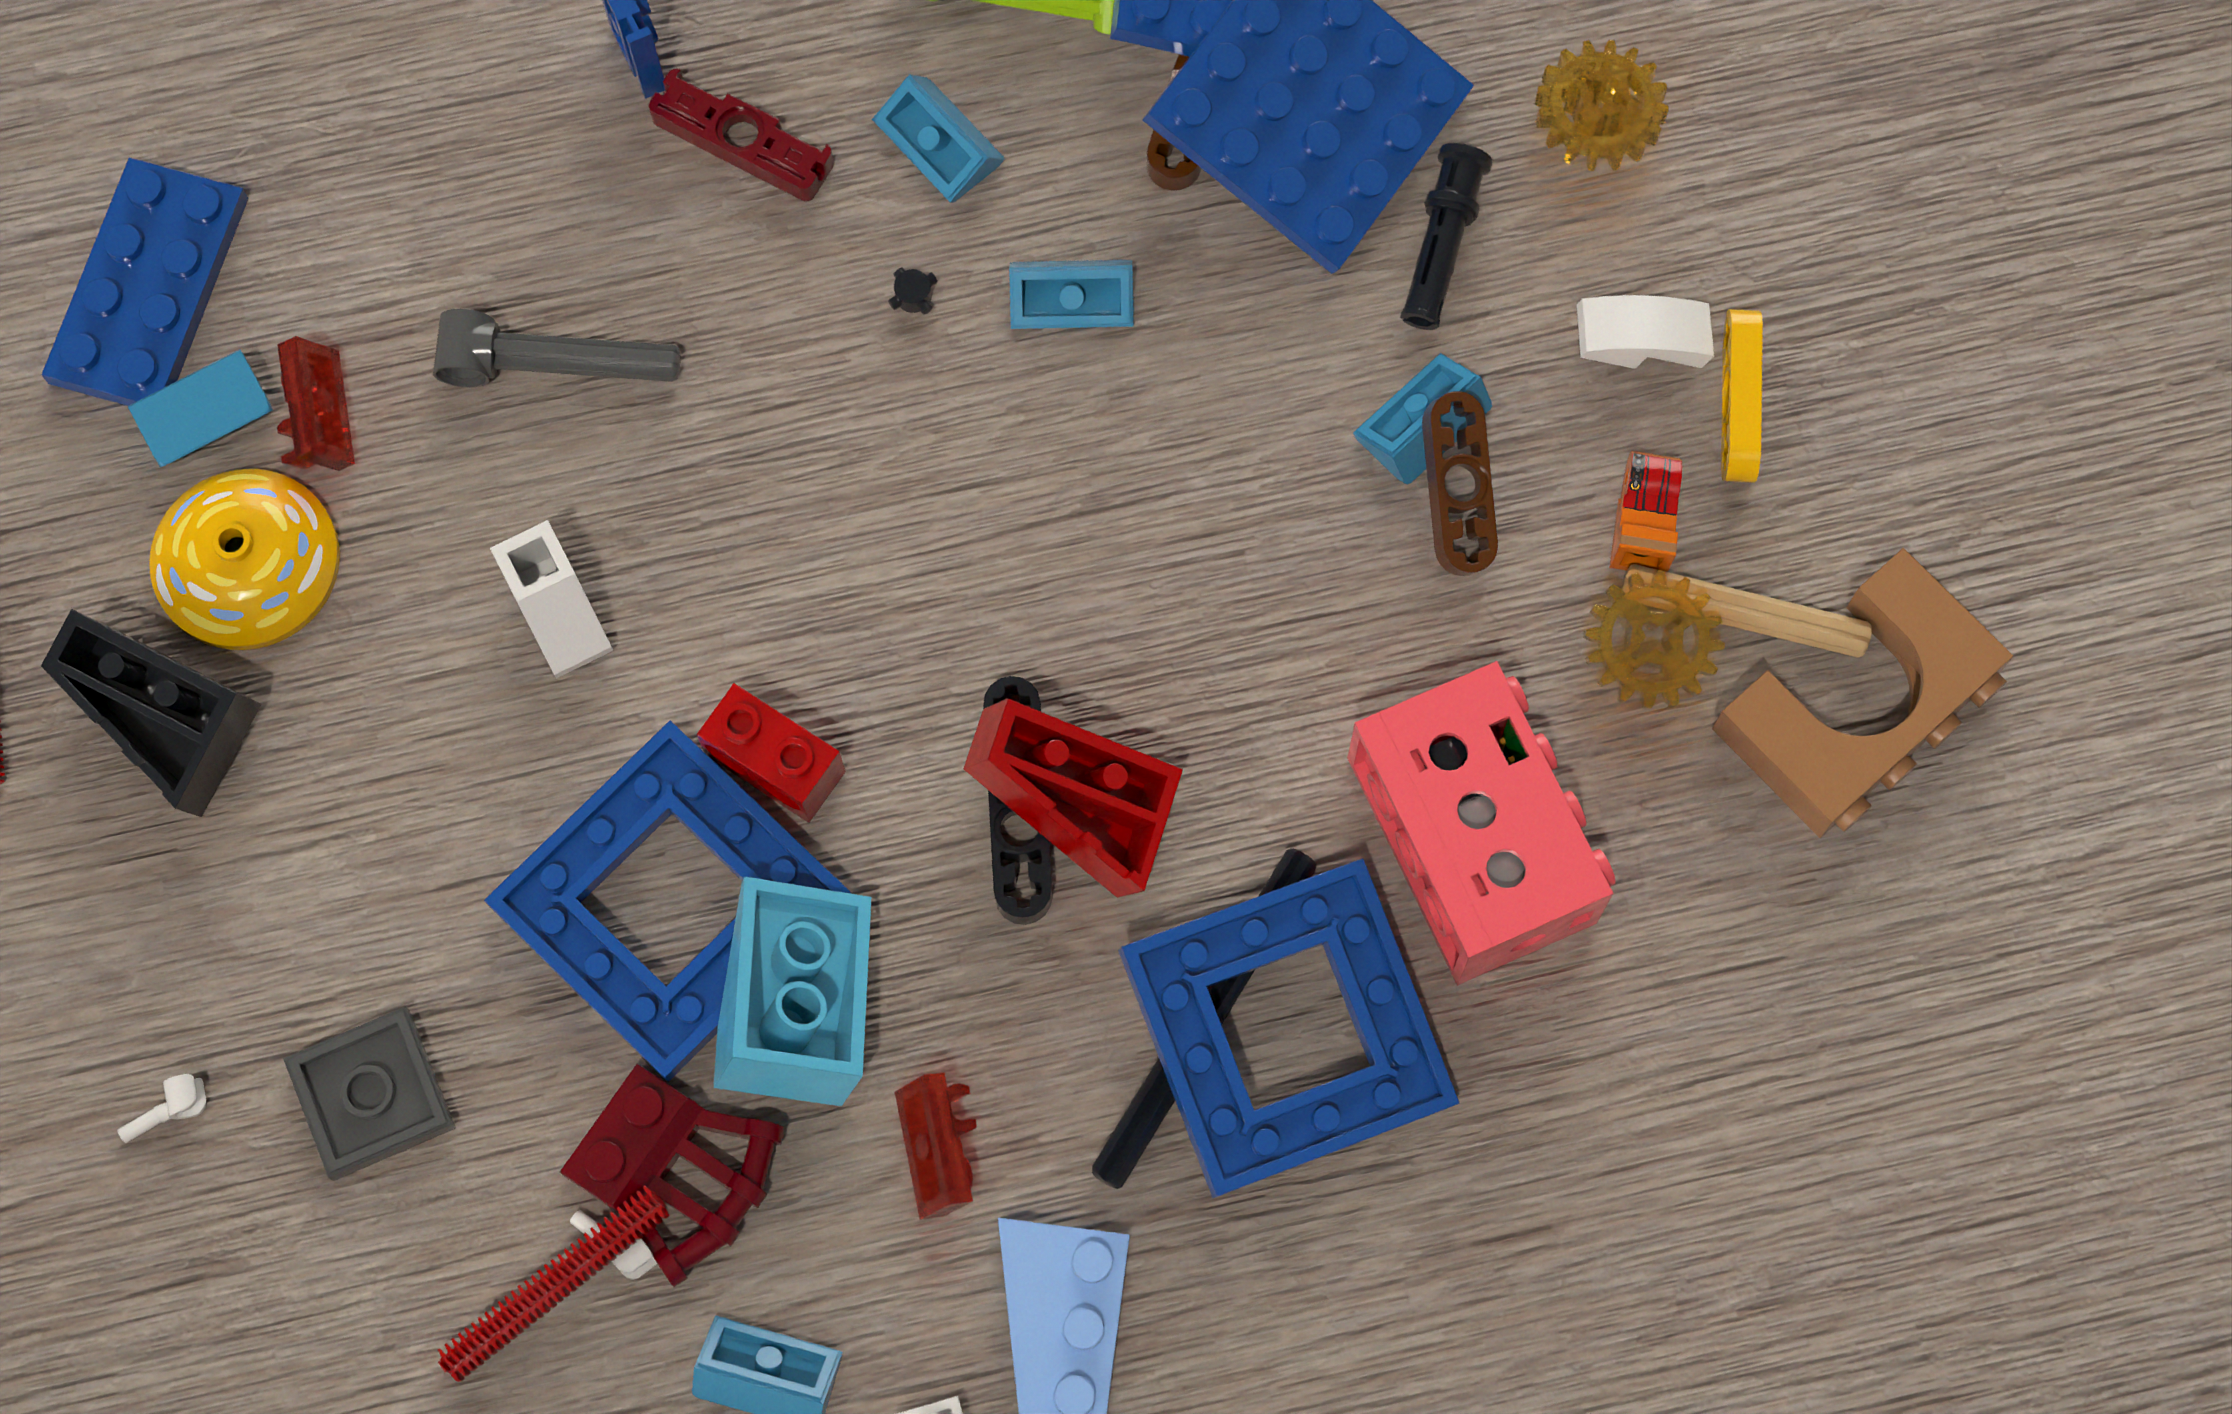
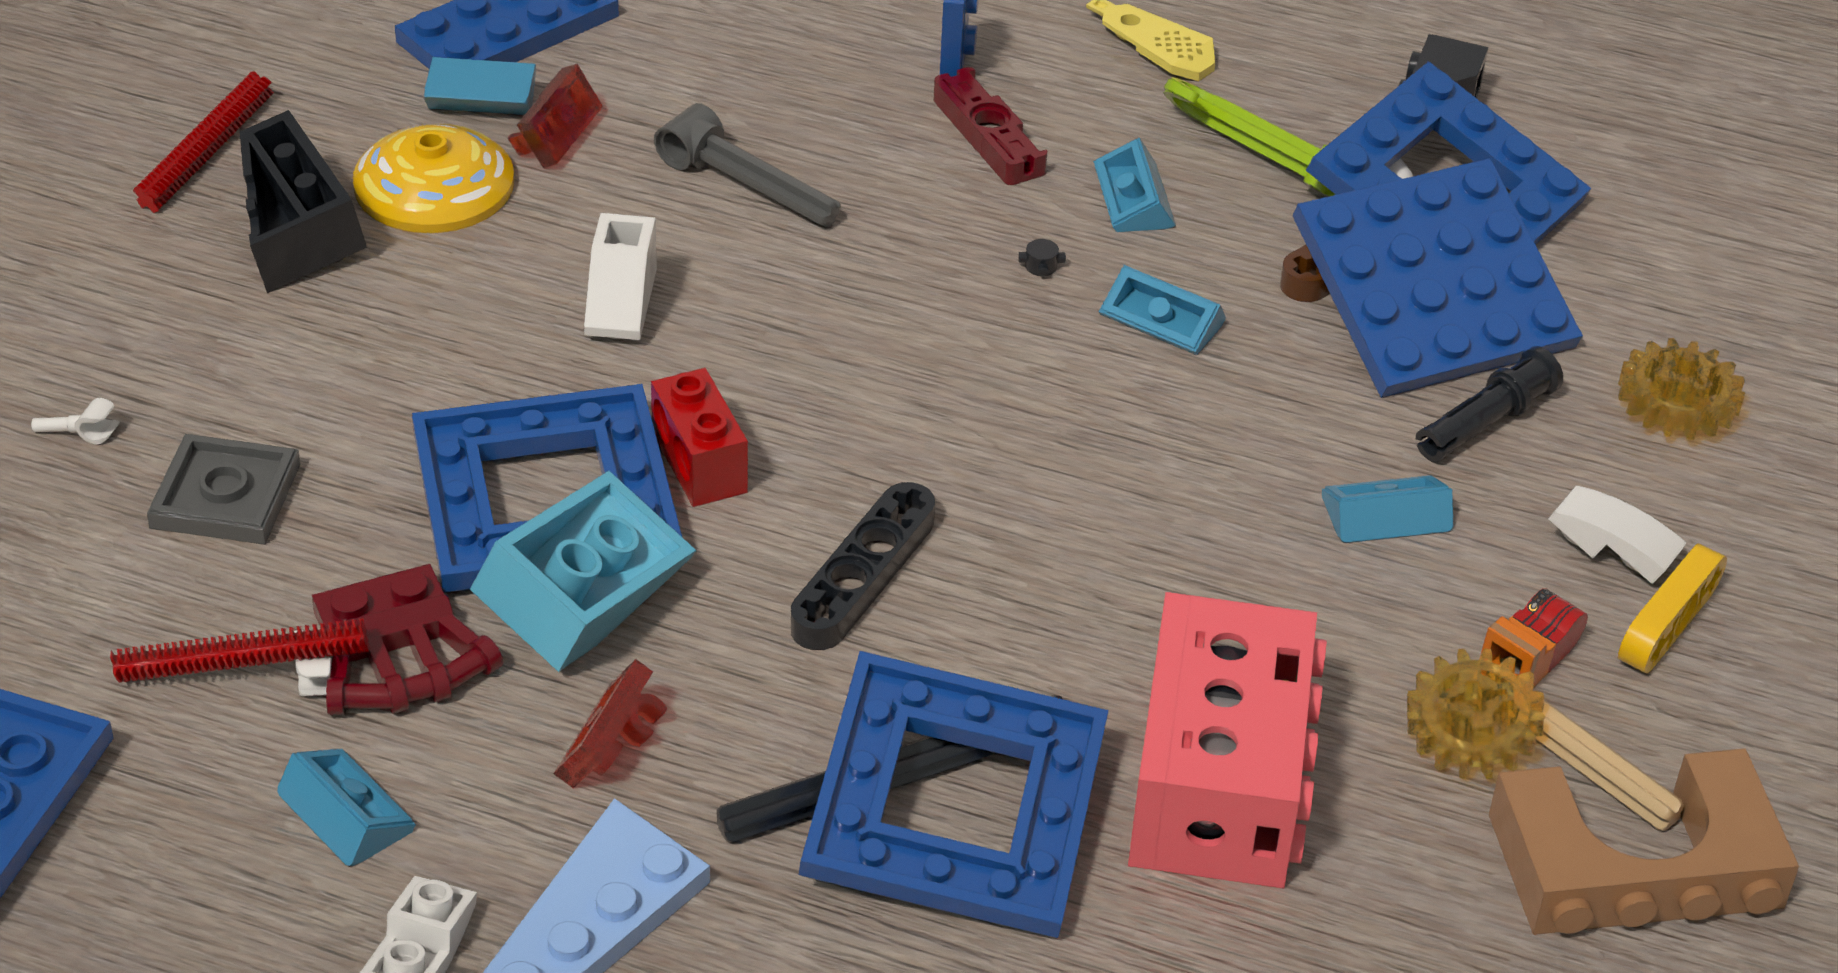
camera: 30 degrees right, 30 degrees down
red wedge [963,699,1183,898] -> none
reddish brown beam [1422,391,1498,576] -> none

